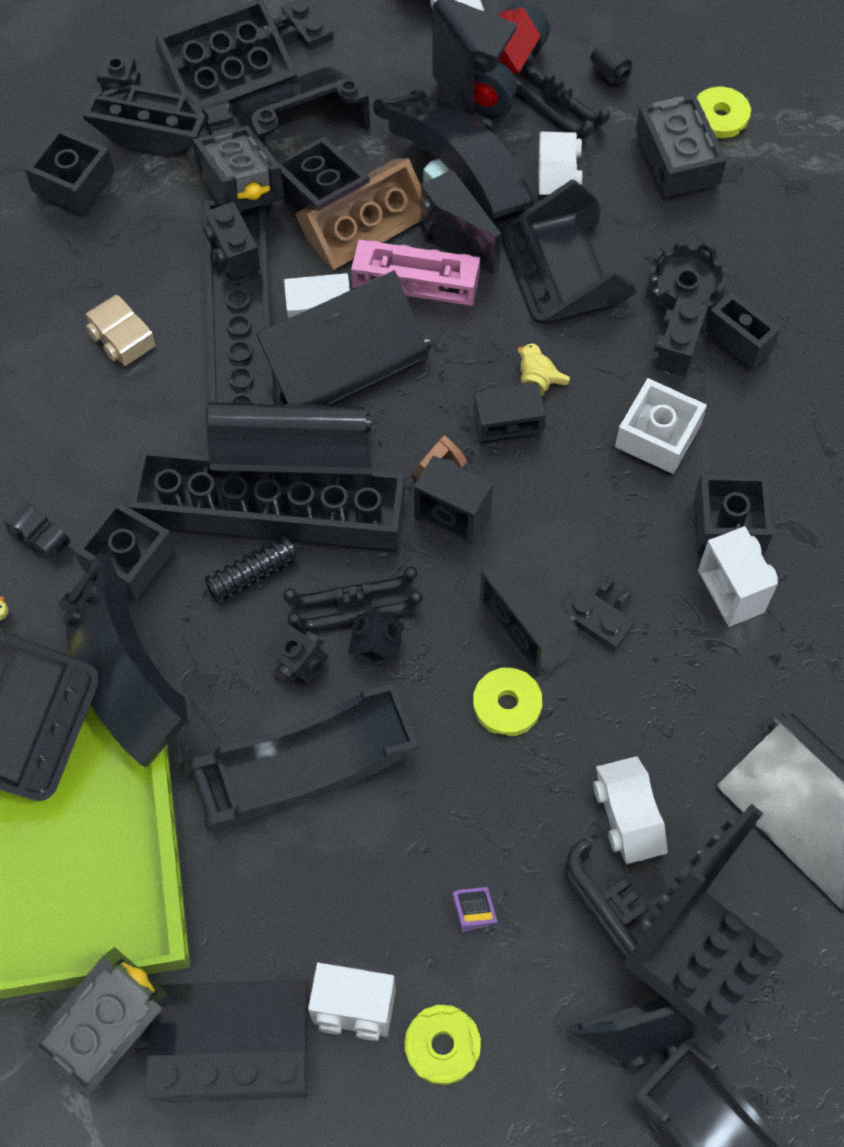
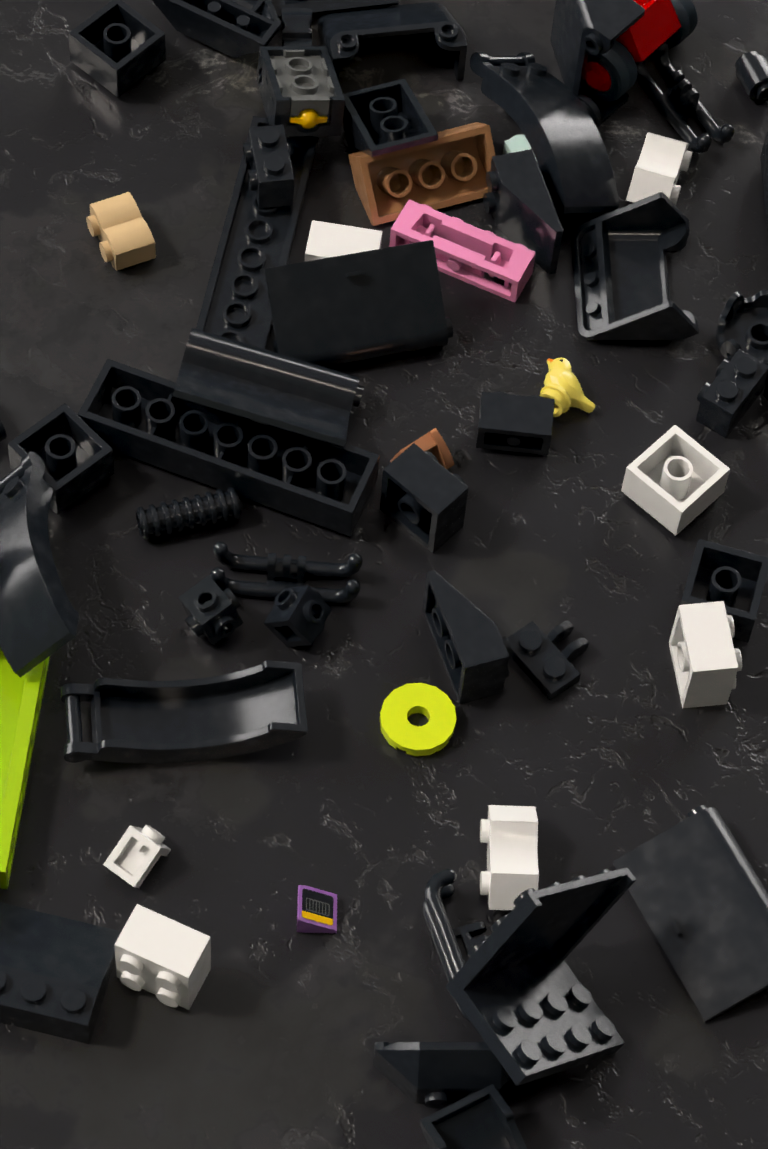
camera: 10 degrees right, 5 degrees down
neon yellow tile [405,1005,481,1085] -> none
none -> white bracket [103,825,171,888]

